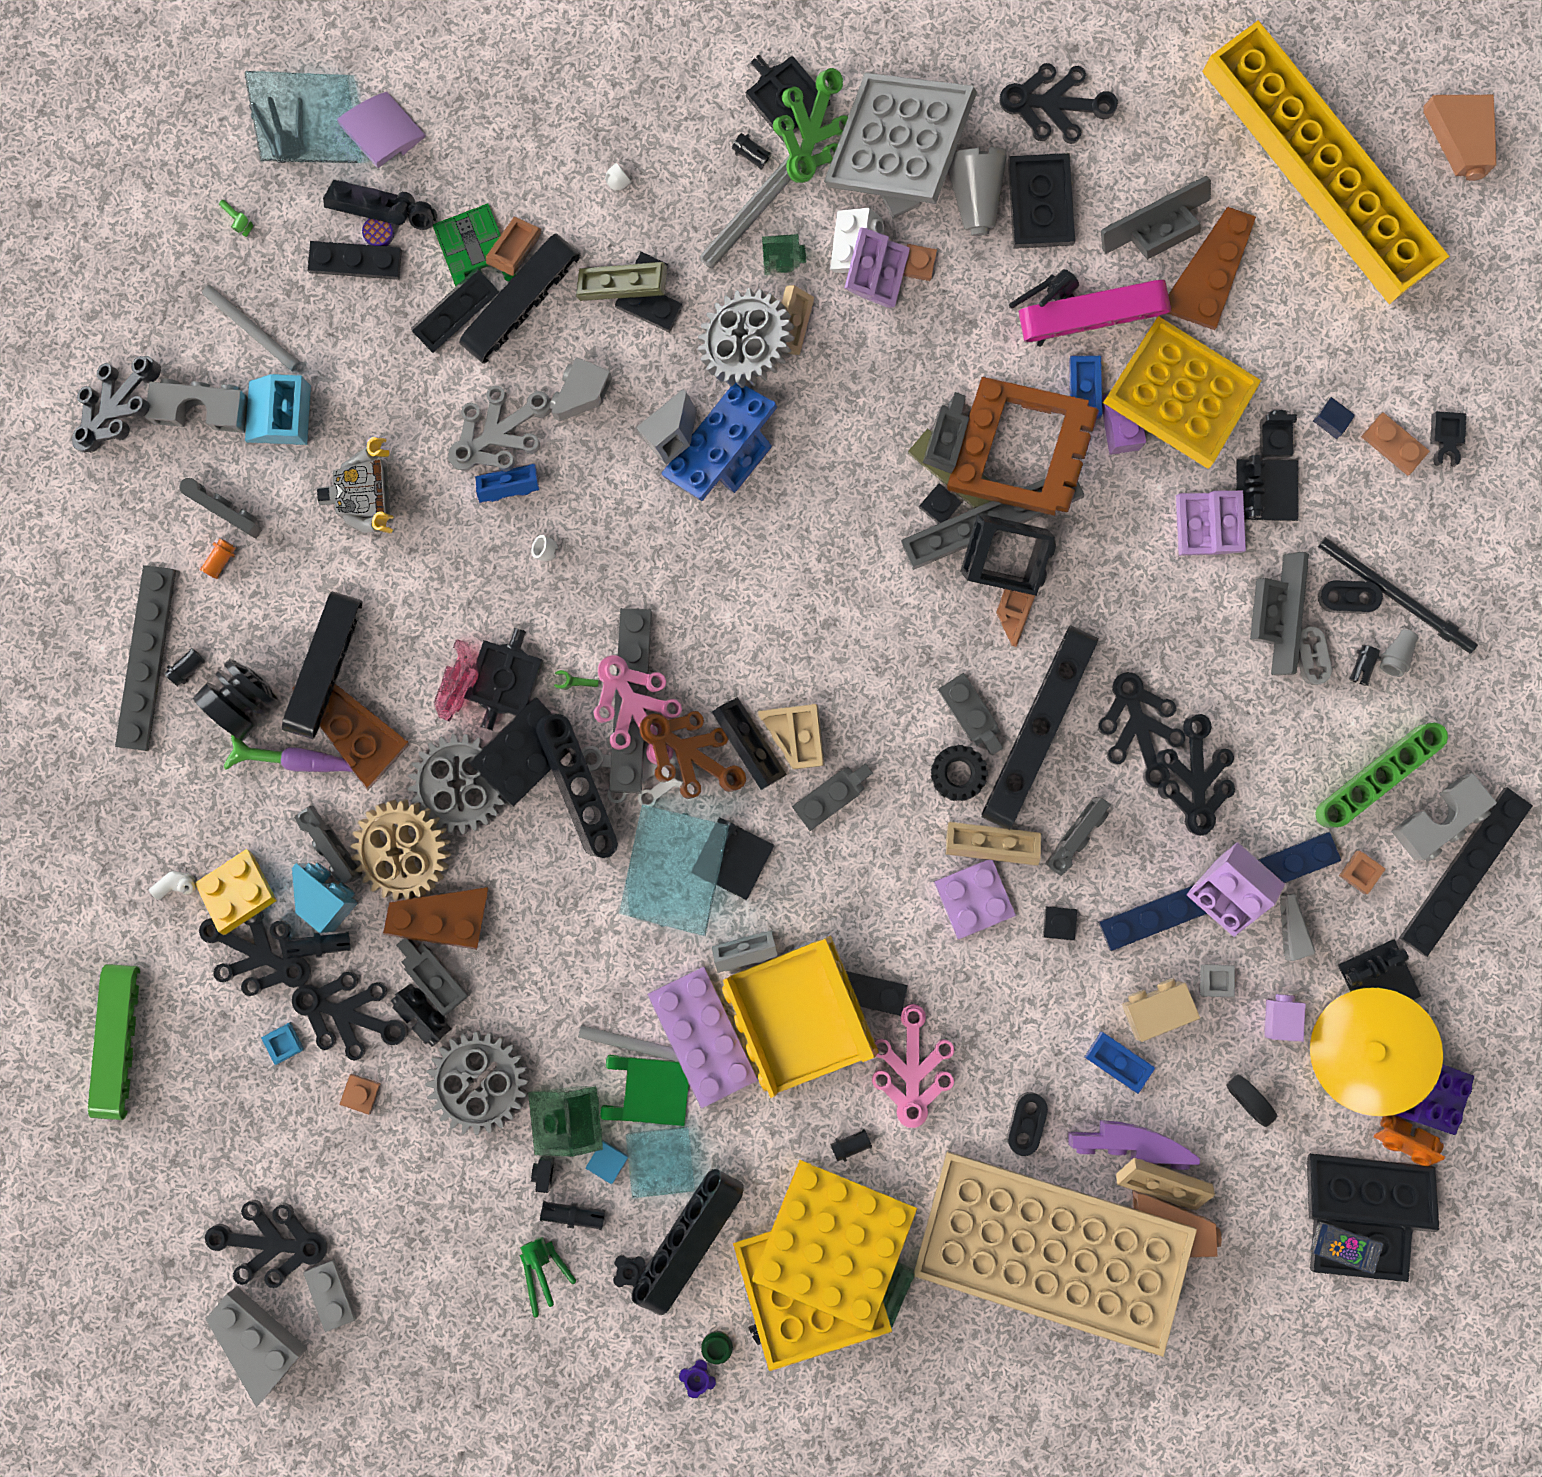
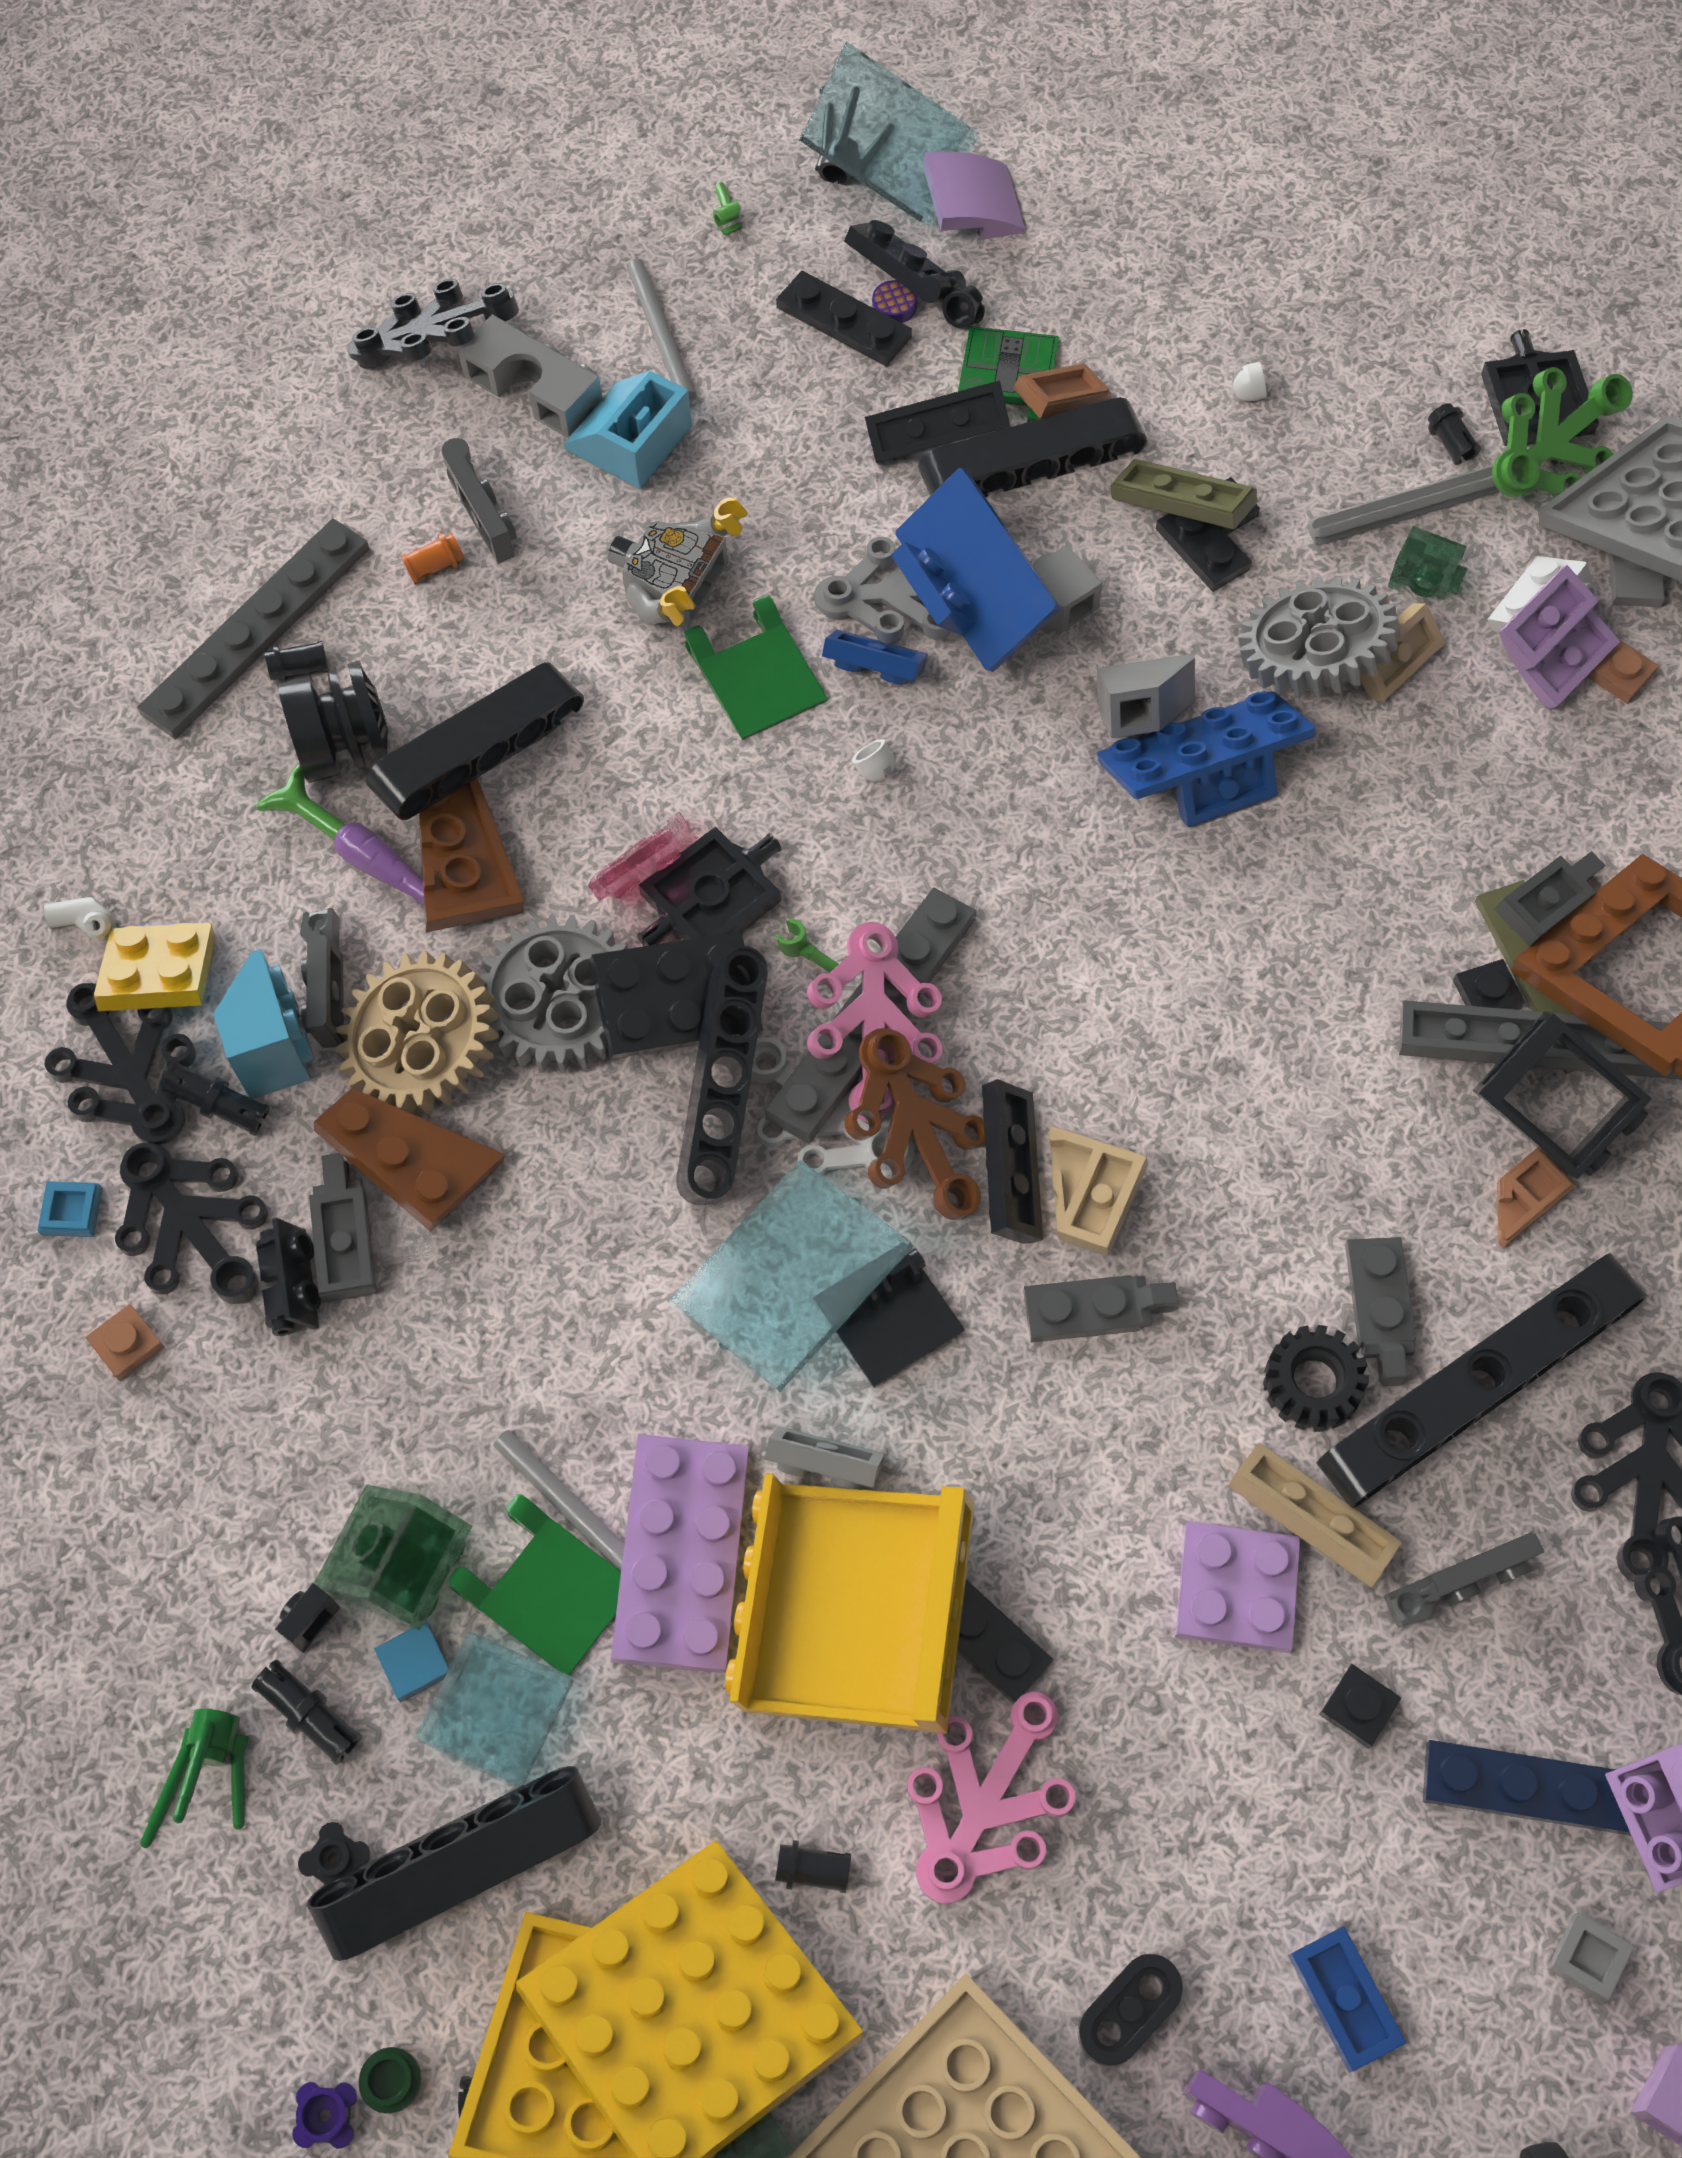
camera: 30 degrees right, 20 degrees down
light grey gear [425,1031,529,1135] -> none
tan brick [1121,978,1200,1042] -> none
none -> green flag [684,595,828,740]
none -> blue bracket [891,468,1060,672]

